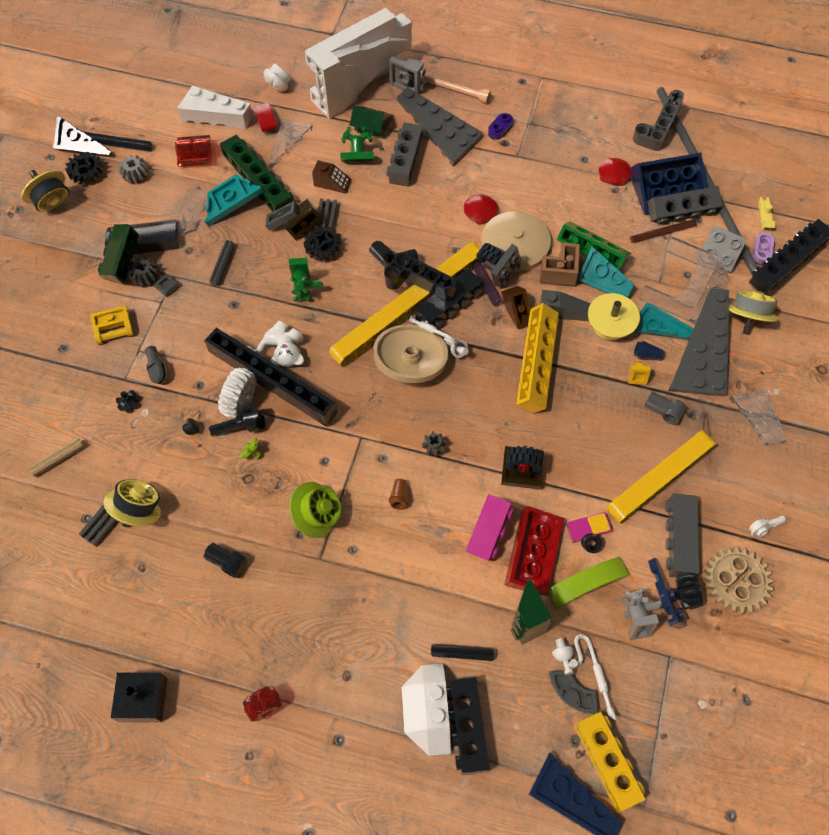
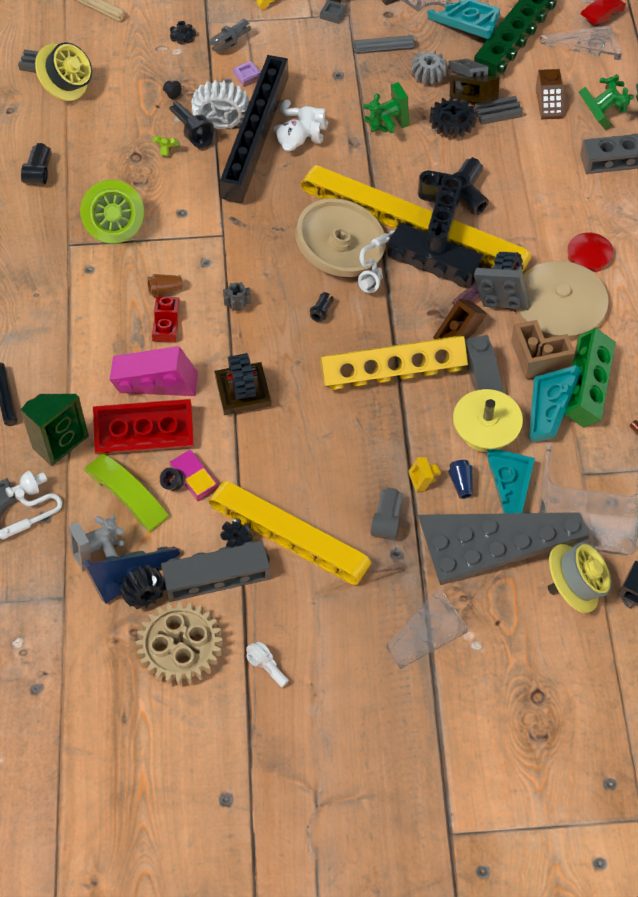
camera: 70 degrees right, 5 degrees down
none -> red slope [152,296,180,342]
none -> black plant [220,518,253,548]
none -> lavender tile [233,61,261,87]
none -> black pin [310,292,334,322]
none -> light grey gear [411,50,447,86]

